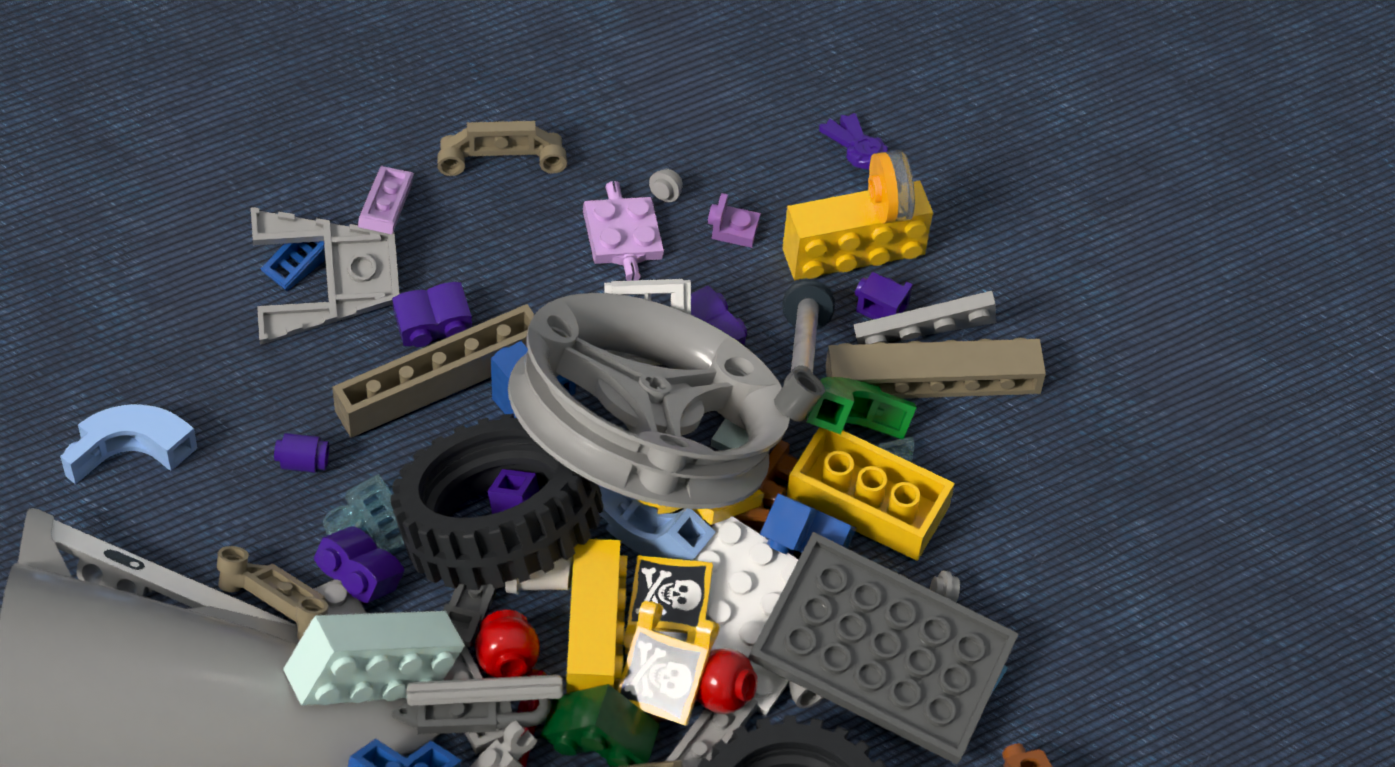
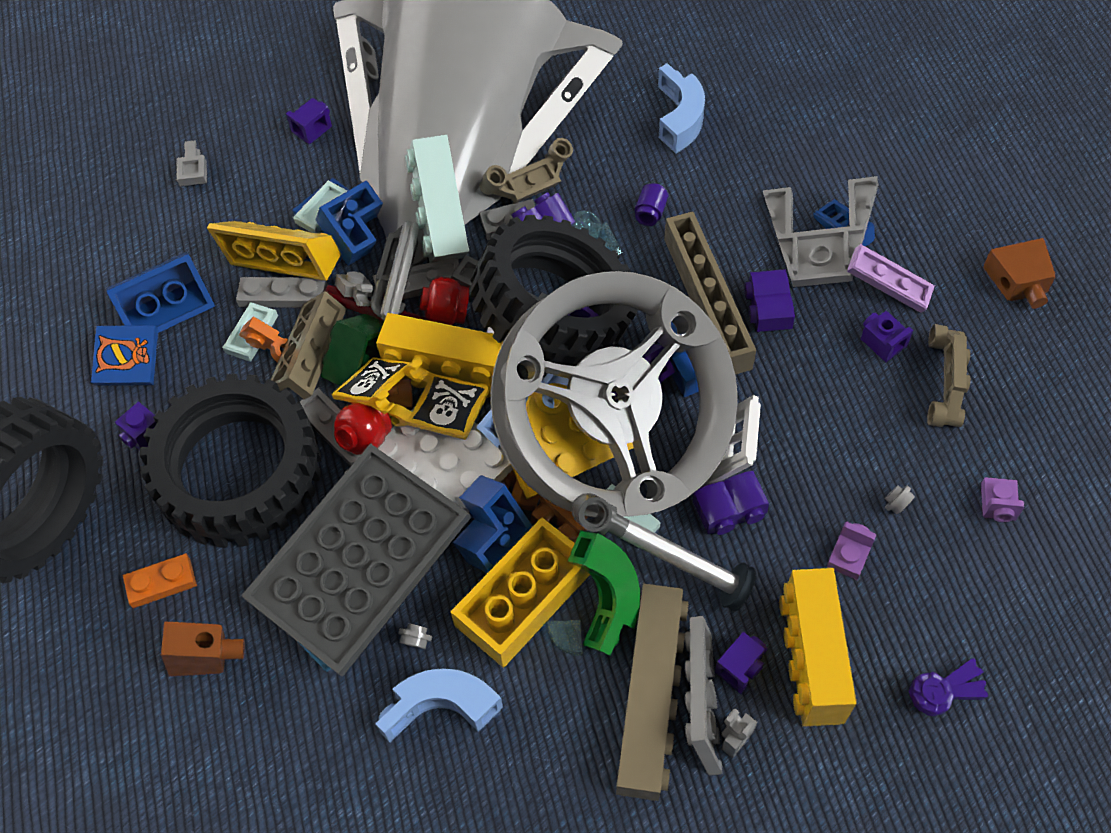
camera: 110 degrees right, 5 degrees up
lavender plate [583,181,664,281] -> none
piece [868,150,915,224] -> none
none -> light blue arch [375,669,503,743]
none -> light grey plate [721,709,757,759]
none -> dark purple brick [861,311,914,362]
none -> medium lavender bracket [981,477,1024,522]
none -> dark orange torso [983,238,1055,309]

